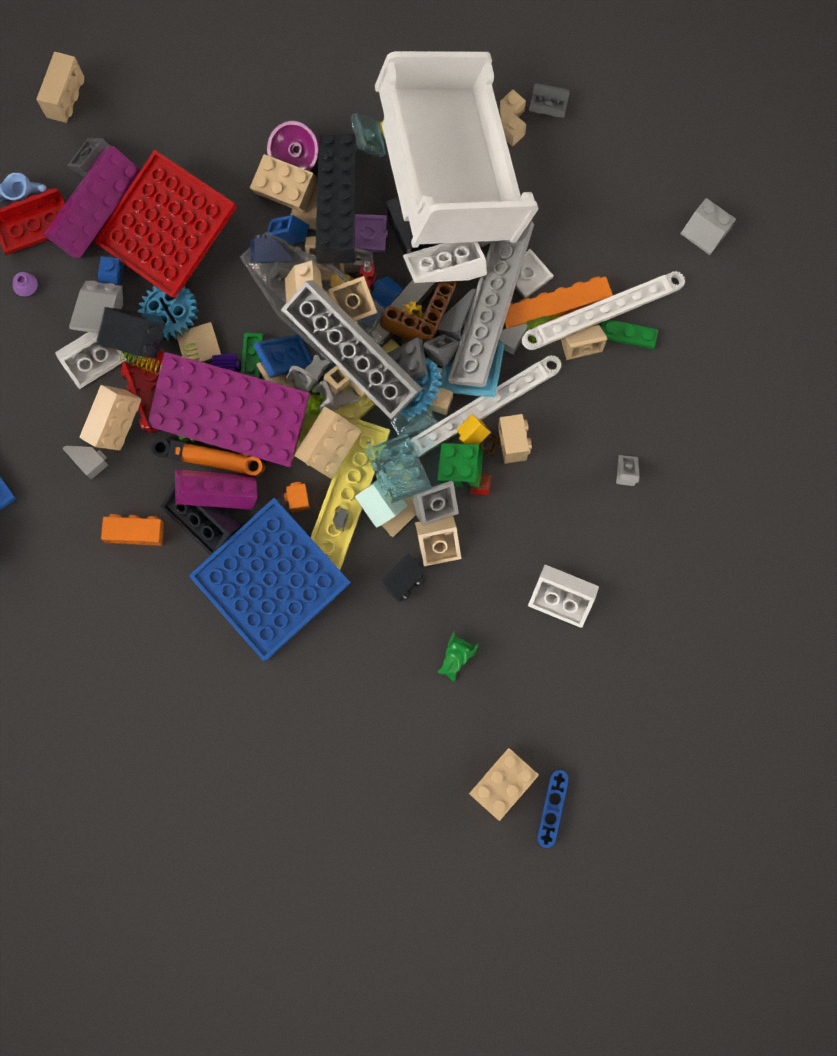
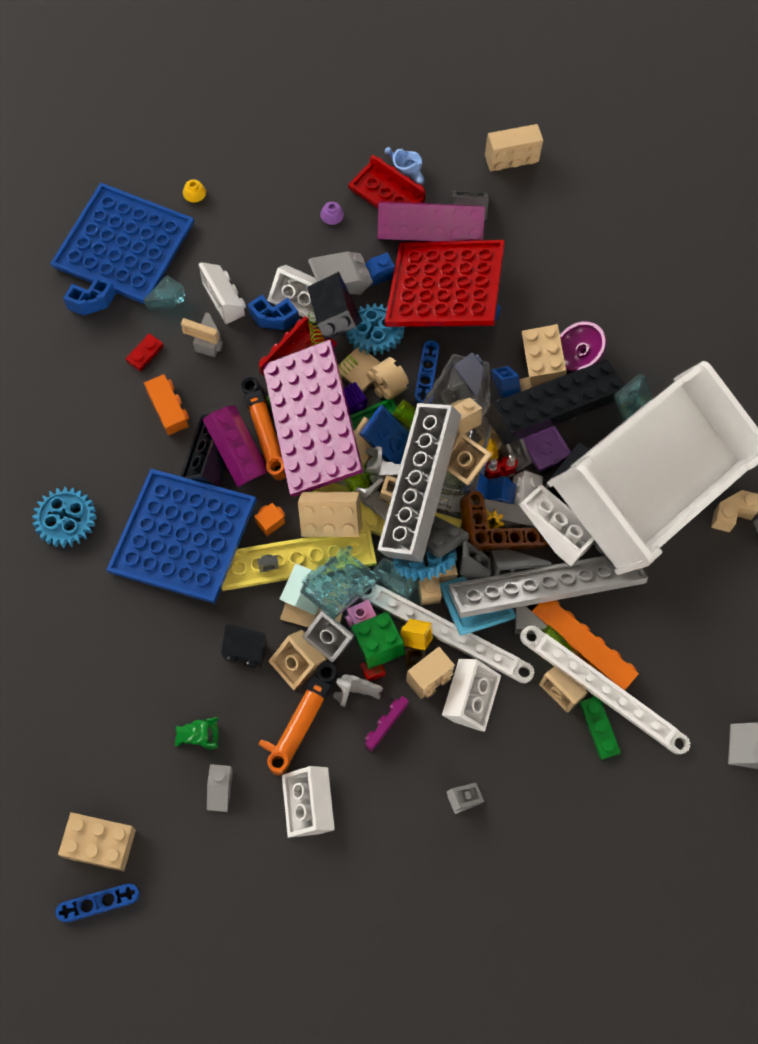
camera: 55 degrees right, 10 degrees down
tan brick [79,385,141,450] -> none
white tile [515,249,554,298] -> none
none -> dark azure gear [32,487,97,548]
none -> red plate [125,333,164,372]
none -> clear light blue slope [144,275,186,311]
none -> tan tile [181,318,219,344]
none -> white slope [199,263,246,324]
none -> light grey slope [207,764,233,812]
none -> blue brick [247,295,299,331]
none -> orange piece [259,662,337,775]
none -> light grey hair [333,675,383,707]
none -> bright pink brick [345,599,376,627]
none -> magenta plate [365,696,409,753]
none -> tan brick [366,357,409,400]
none -> clear neon green slope [393,399,416,428]
none -> blue beam [414,340,439,404]
none -> white slope [442,659,501,732]
none -> white bracket [512,470,543,505]

